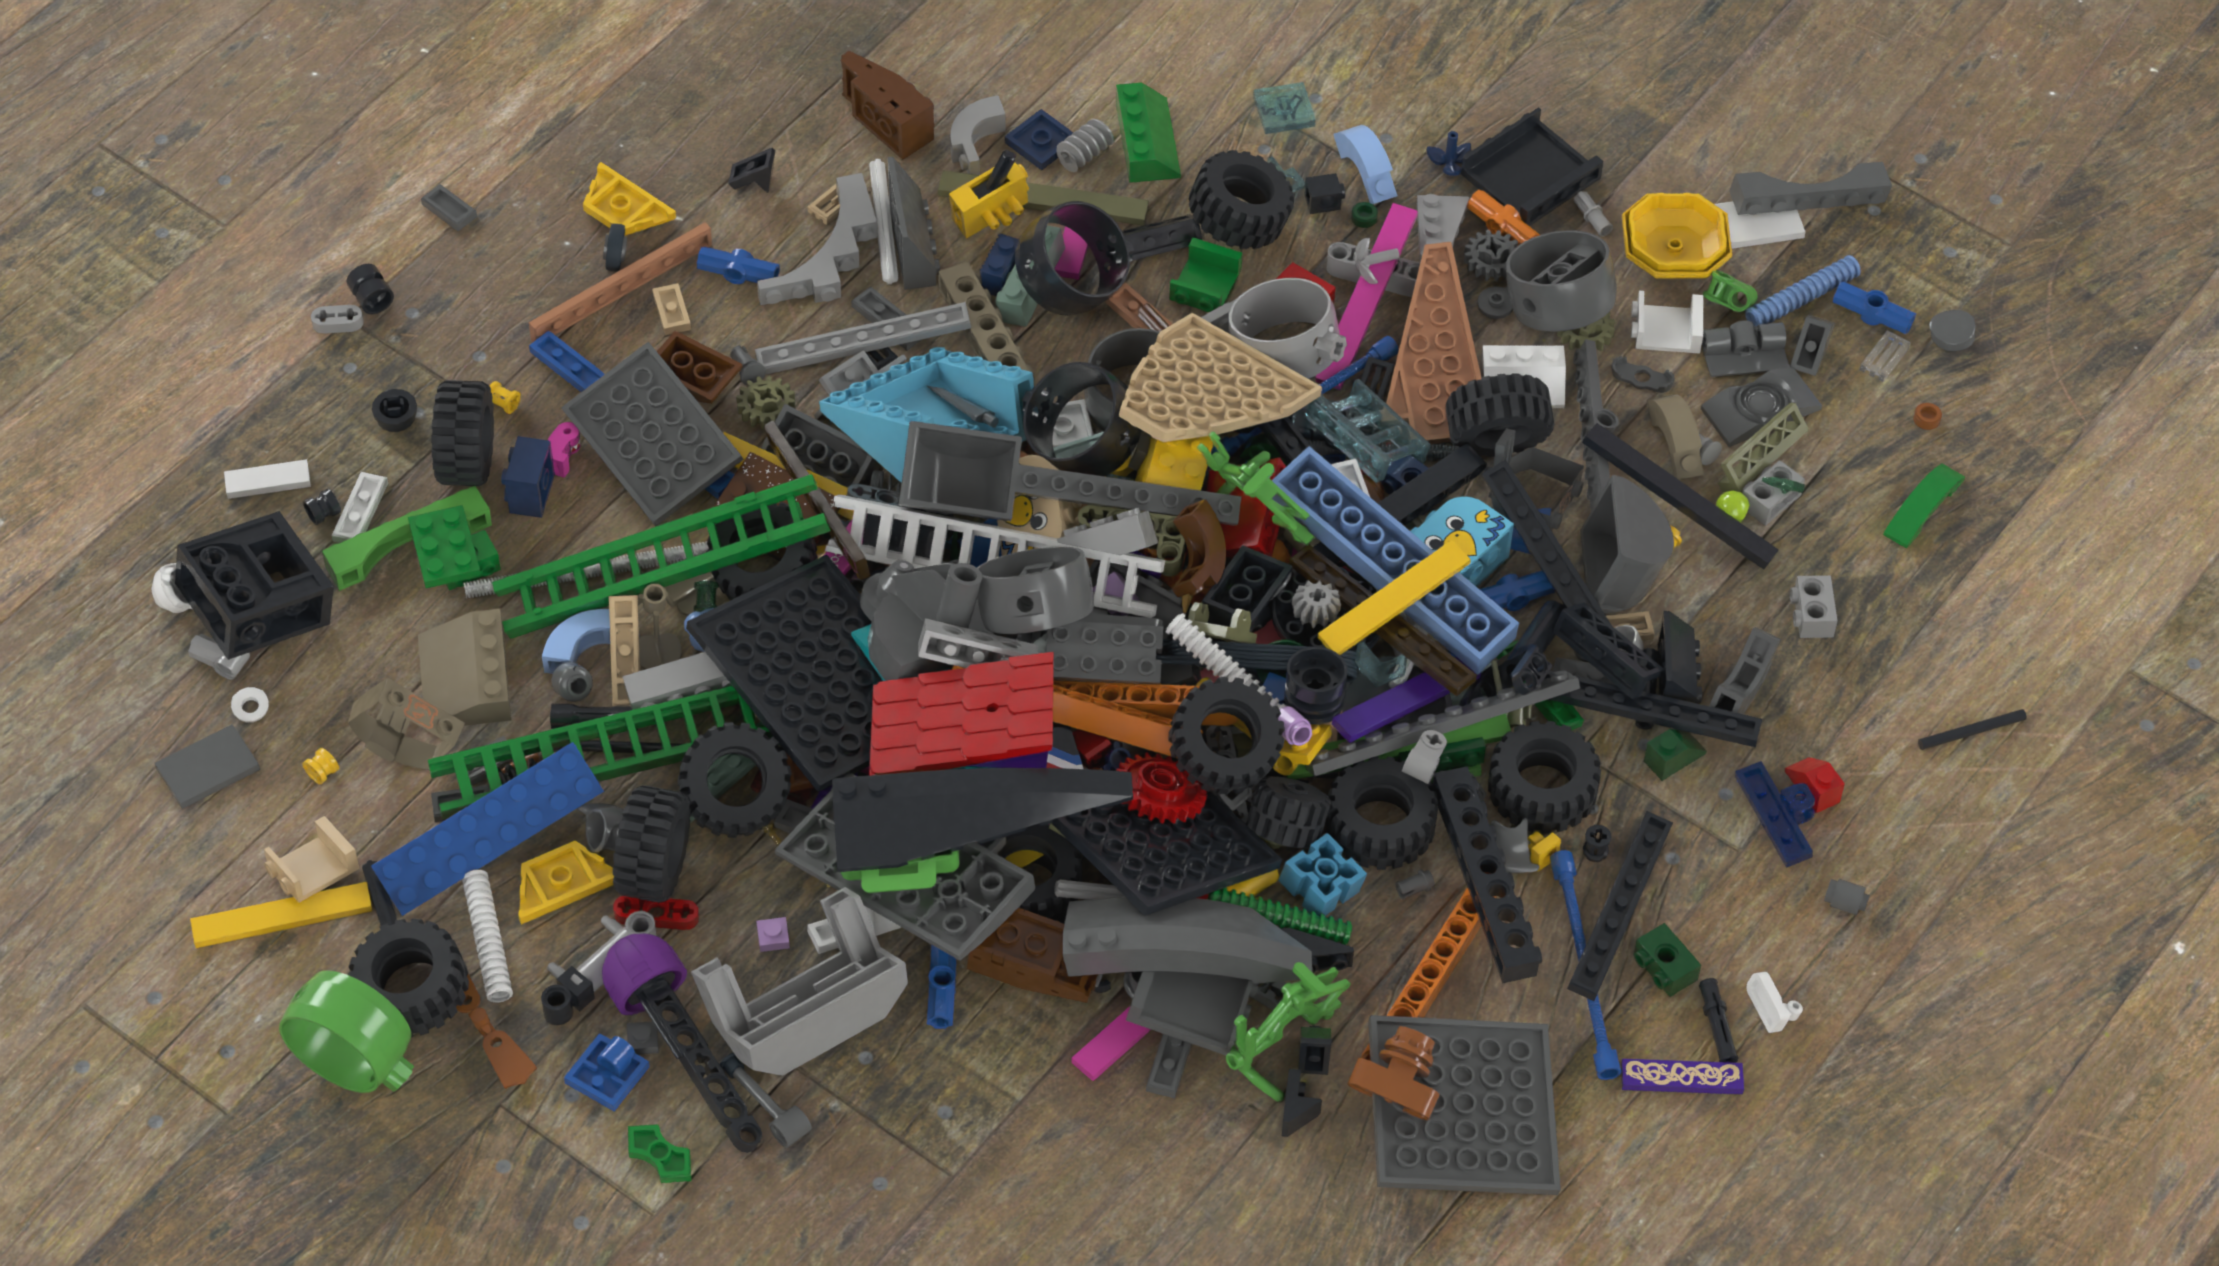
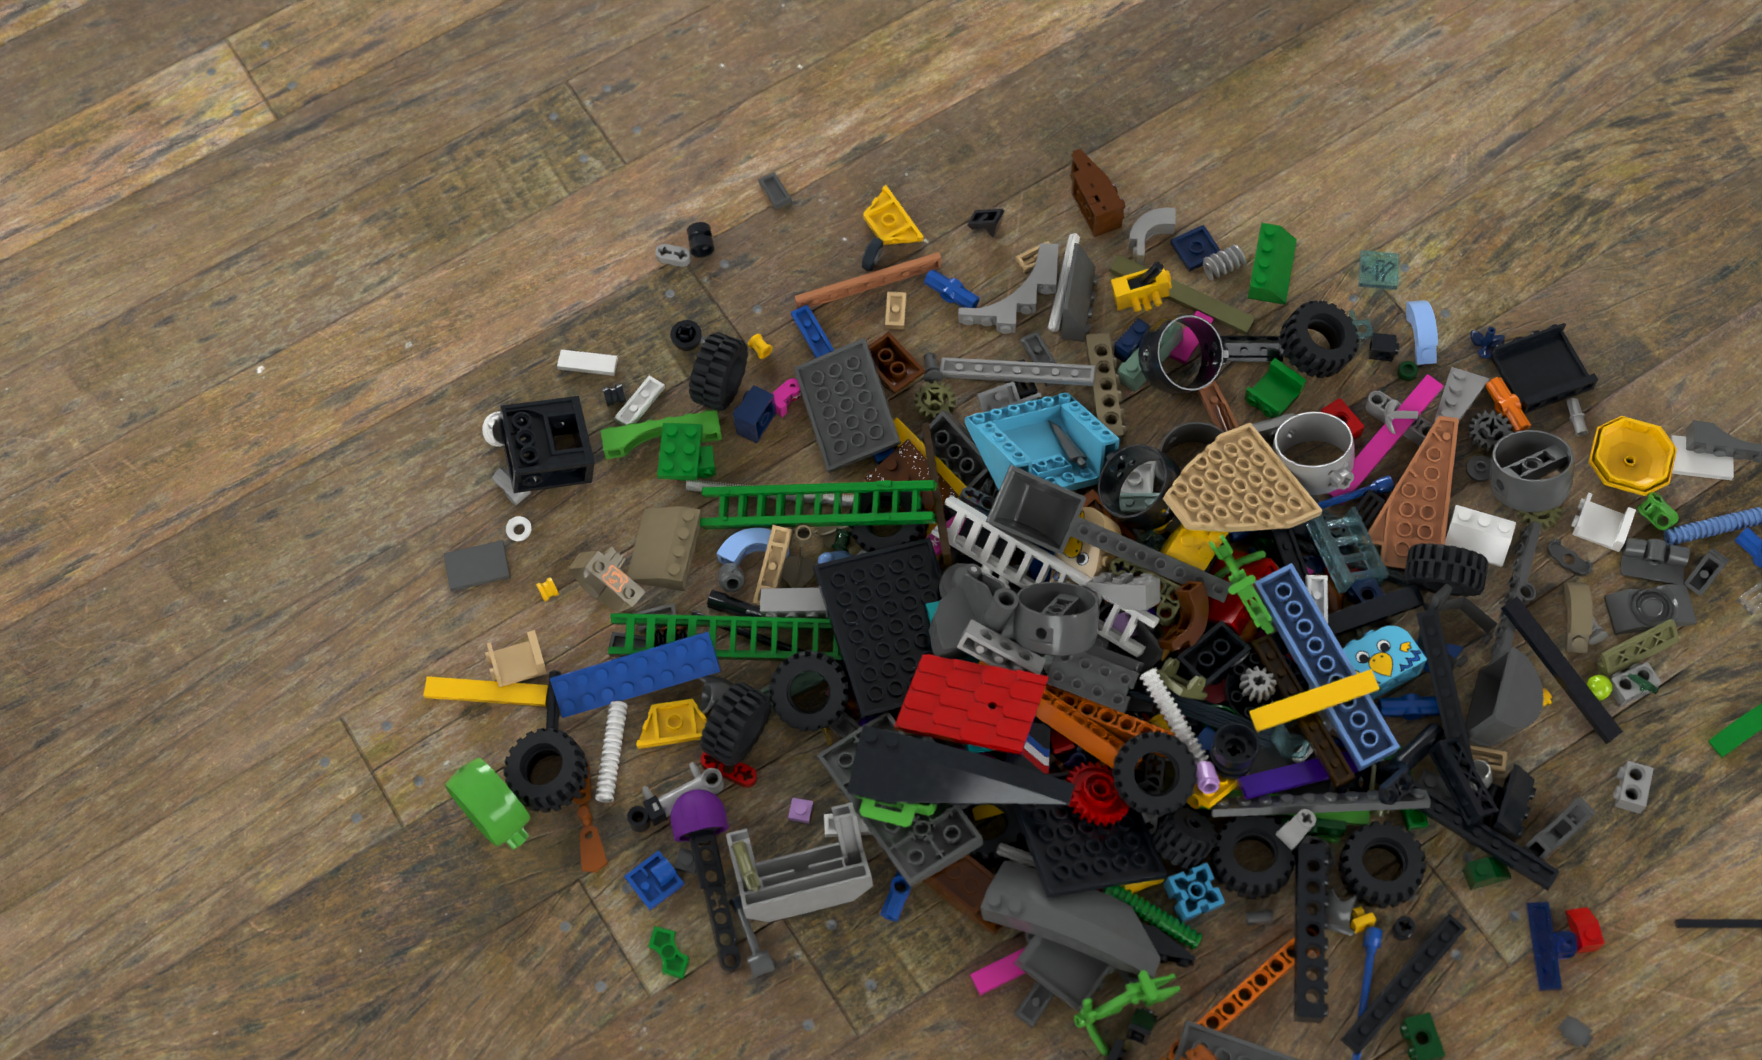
camera: 25 degrees right, 10 degrees up
none -> olive piece [731,841,761,892]

